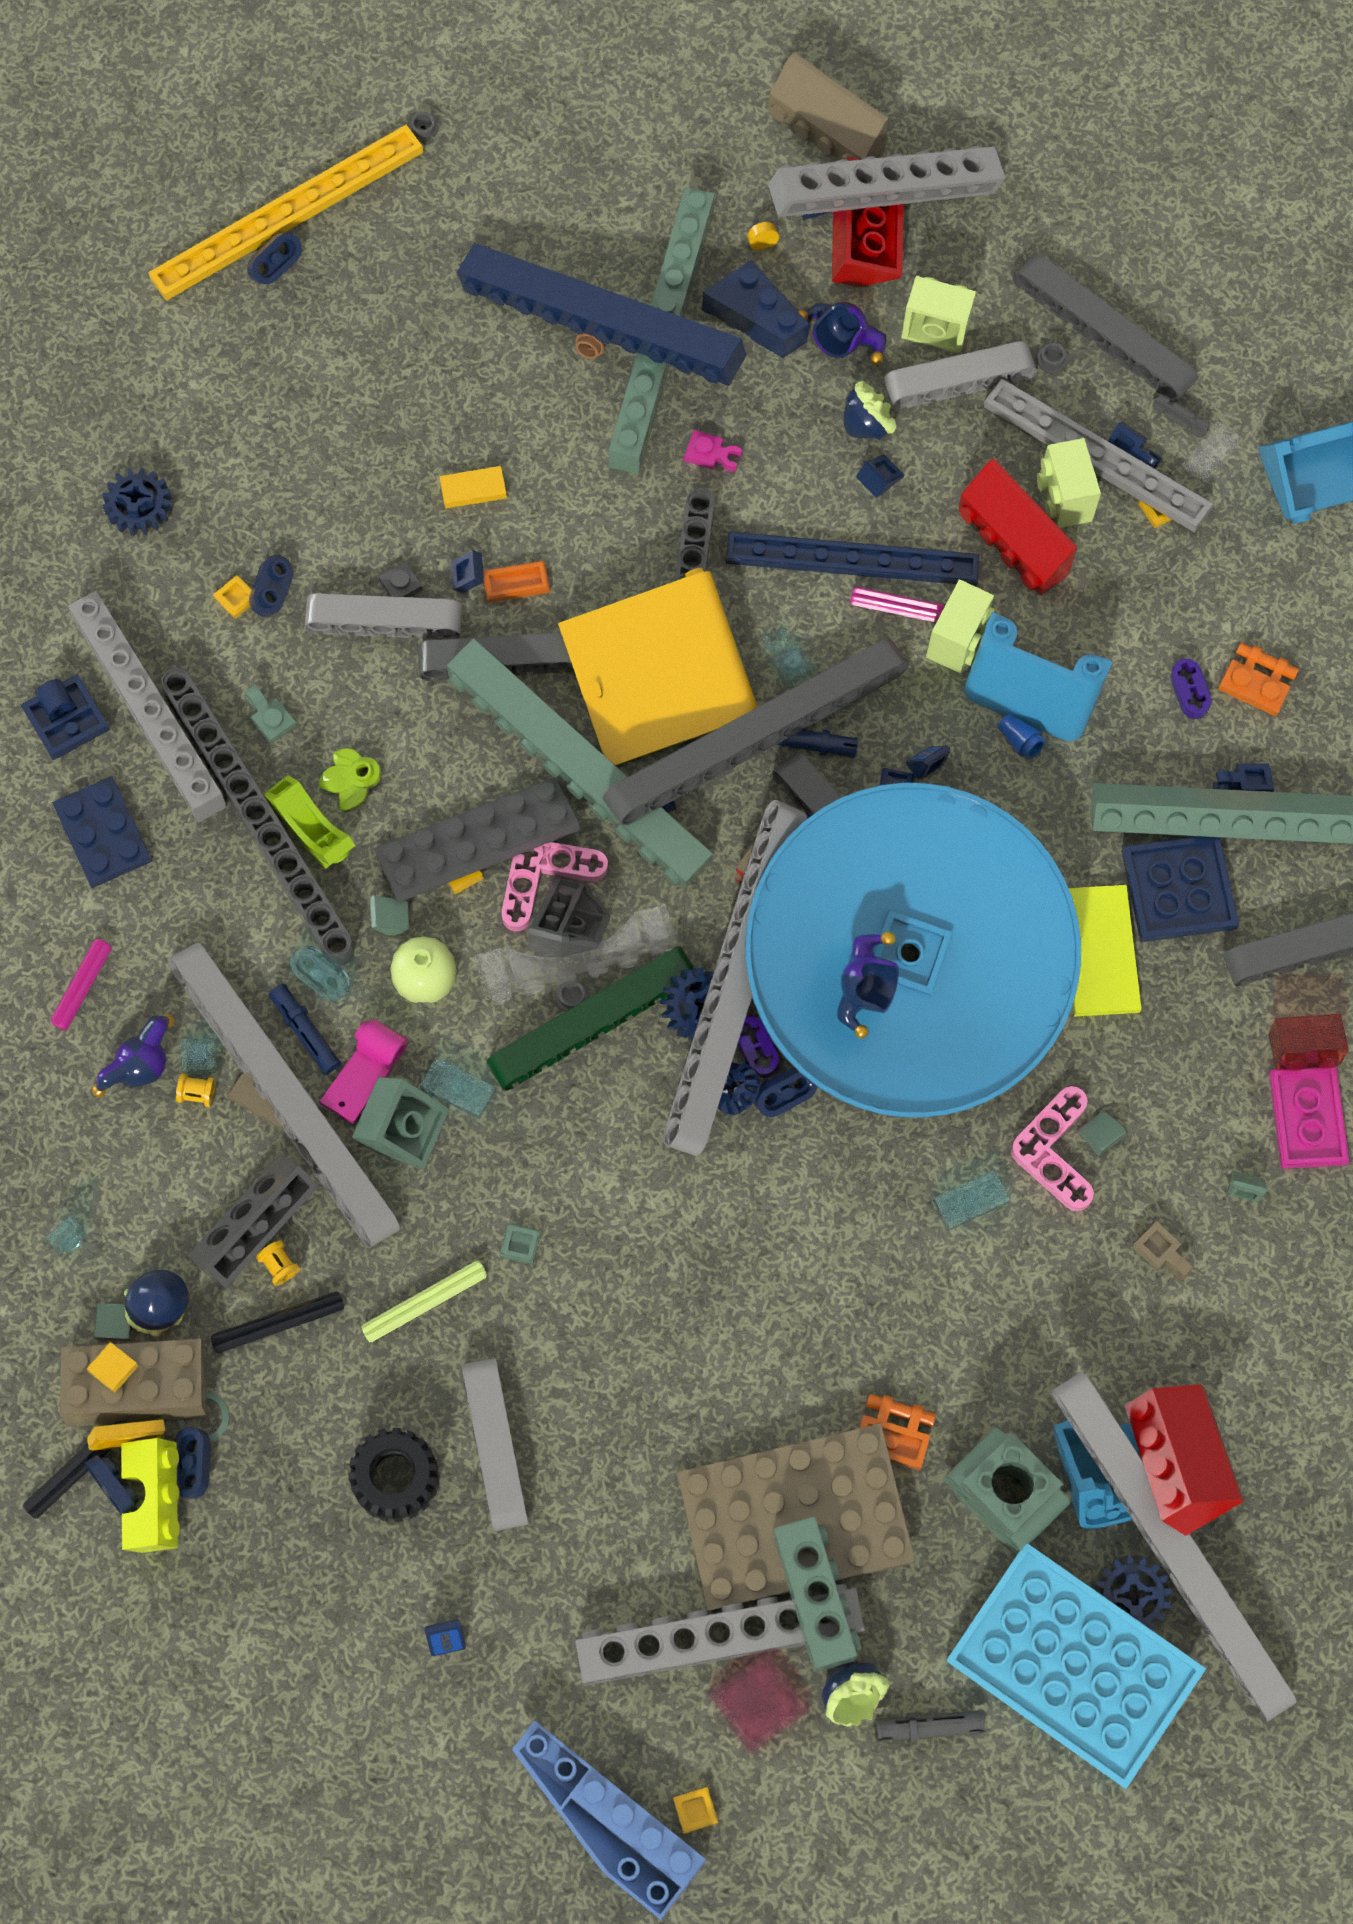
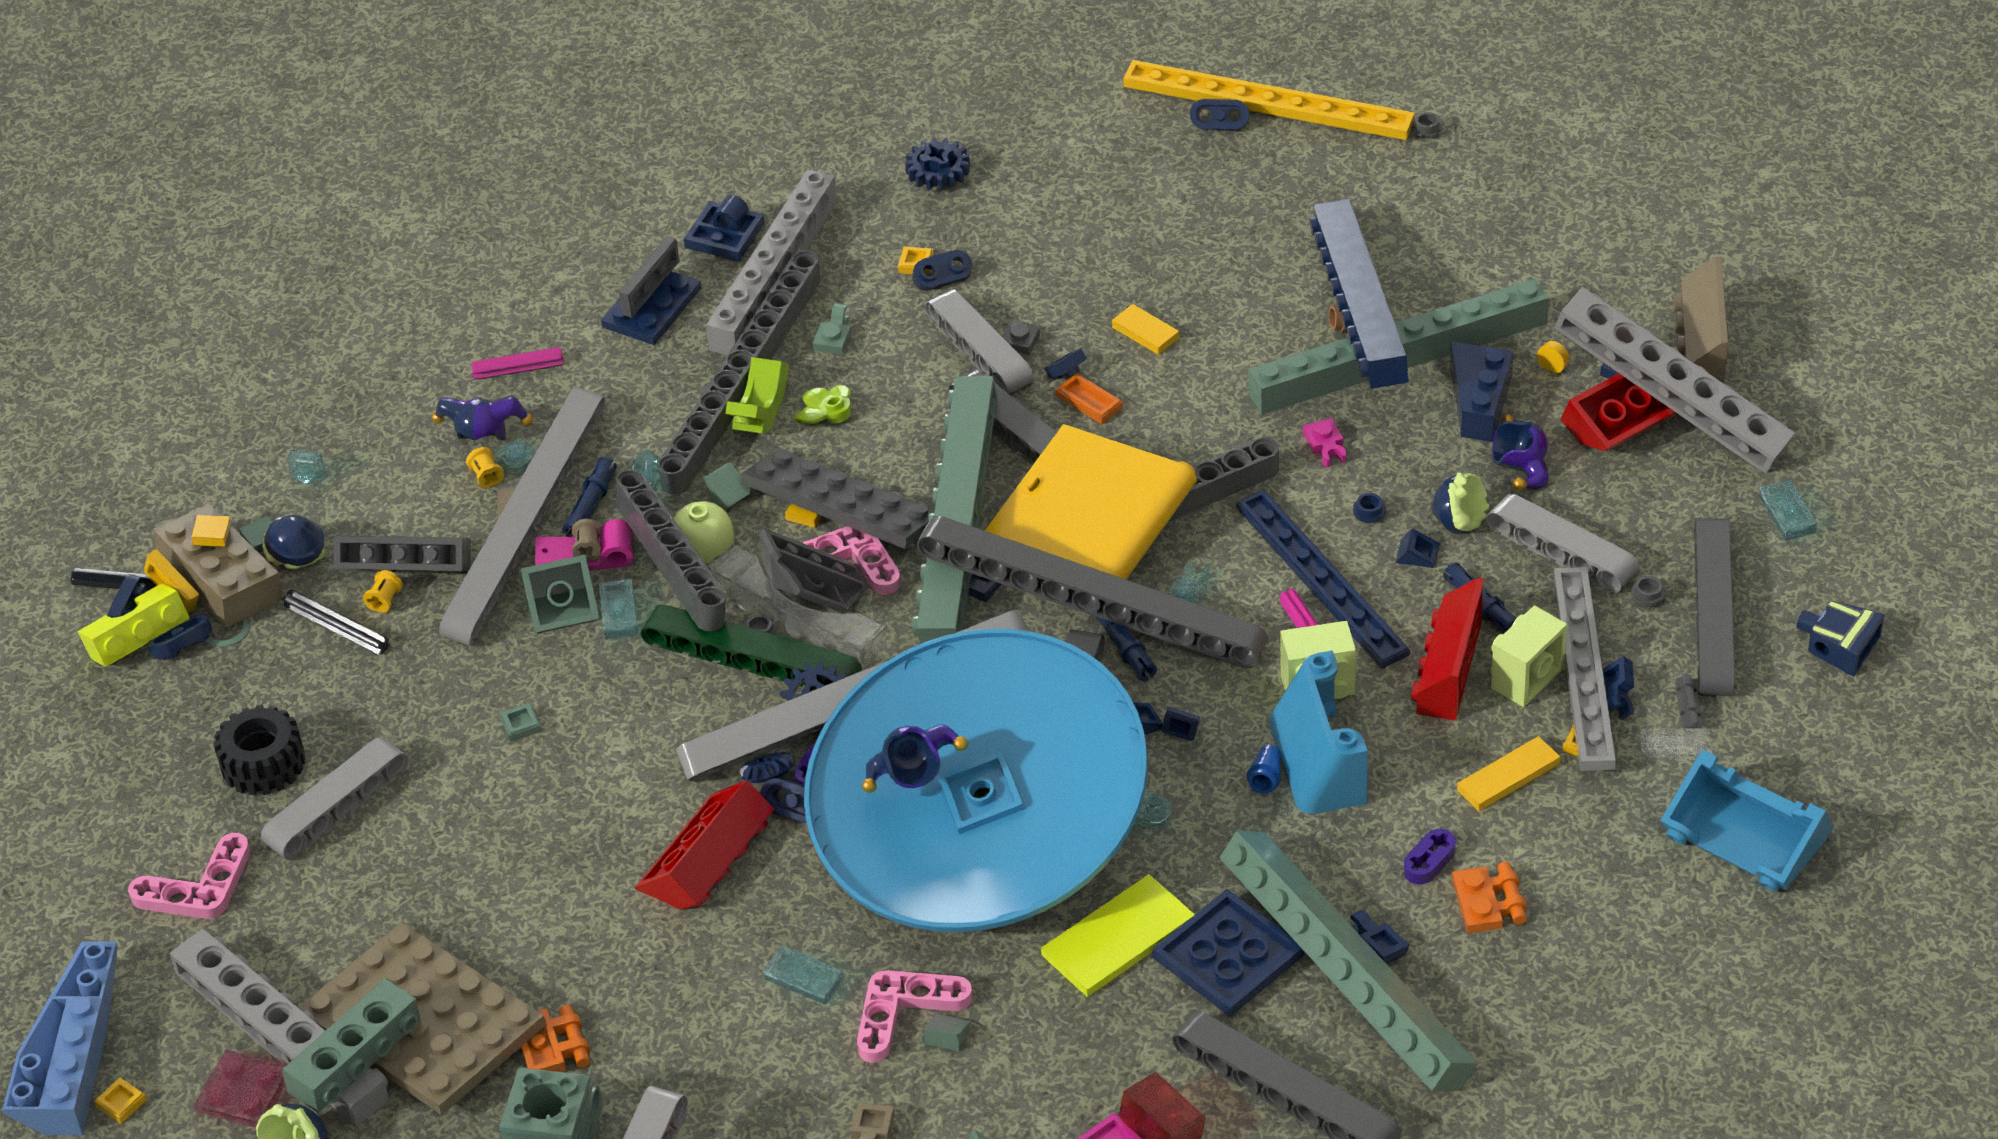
camera: 60 degrees right, 25 degrees down
yellowish green axle [361,1261,487,1342] -> none
slope [424,1619,466,1657] -> none
yellowish green brick [901,276,976,354] -> none
none -> bright pink beam [128,833,251,919]
none -> dark tan bush [572,519,601,562]
none -> dark grey beam [615,470,726,631]
none -> dark grey tile [619,236,680,318]
none -> red slope [634,780,774,910]
none -> dark blue plate [1353,493,1386,523]
none -> dark blue pin [1443,562,1516,634]
none -> yellow tile [1457,736,1560,811]
none -> clear light blue plate [1759,480,1817,541]
none -> dark blue torso [1796,601,1885,677]

